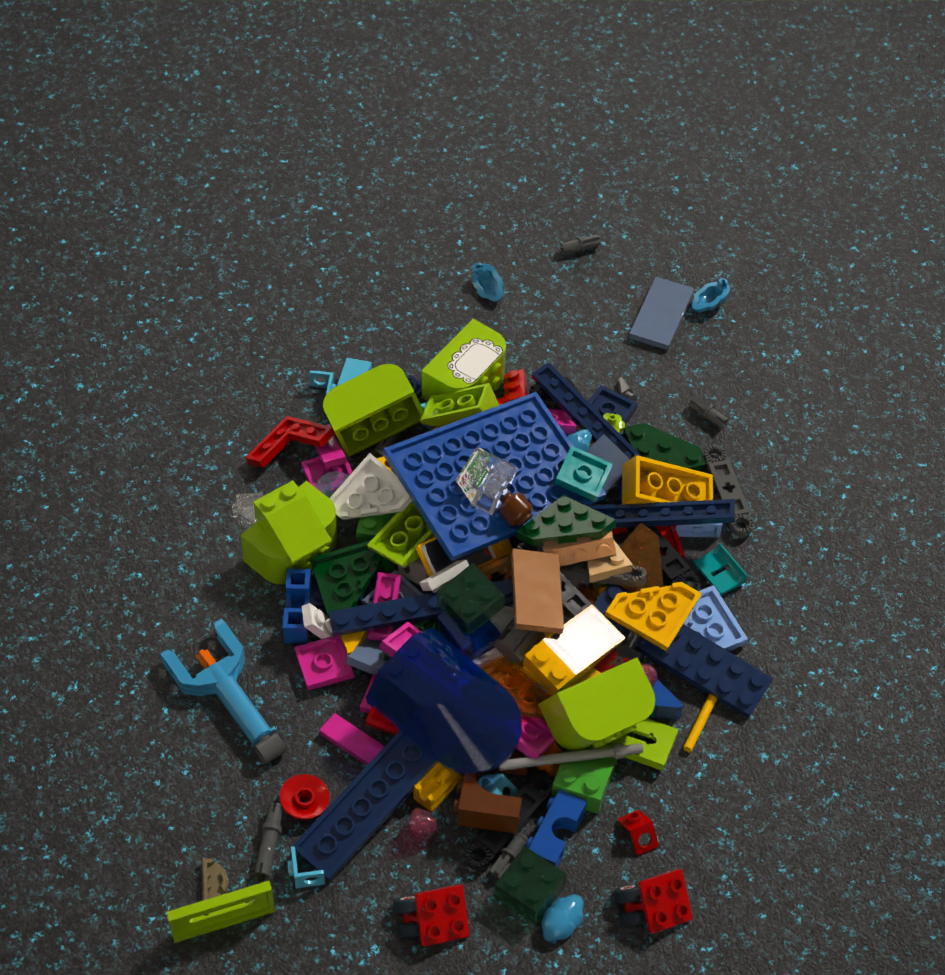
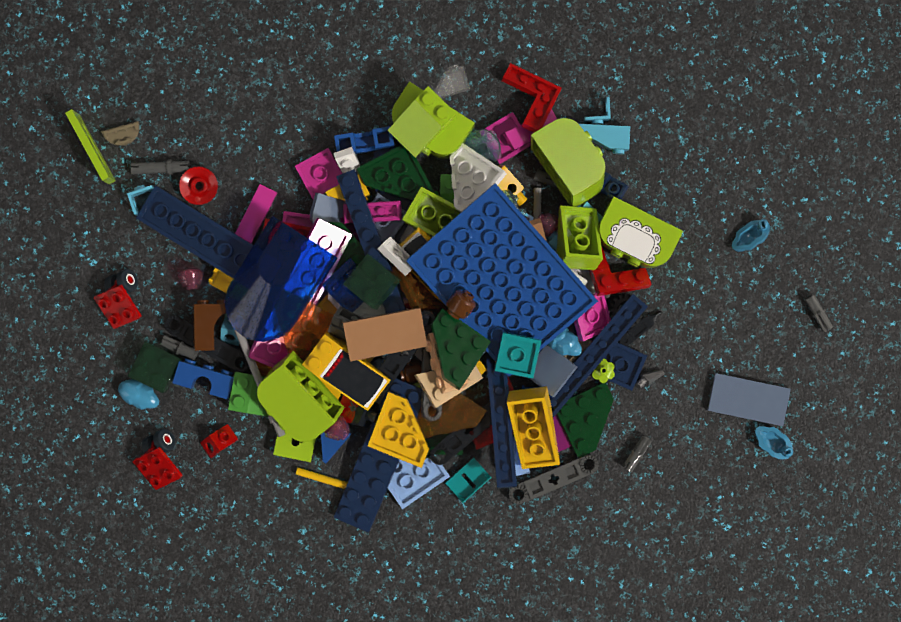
camera: 80 degrees right, 35 degrees up
dark azure piece [159,618,287,764] -> none
clear slope [456,447,518,515] -> none

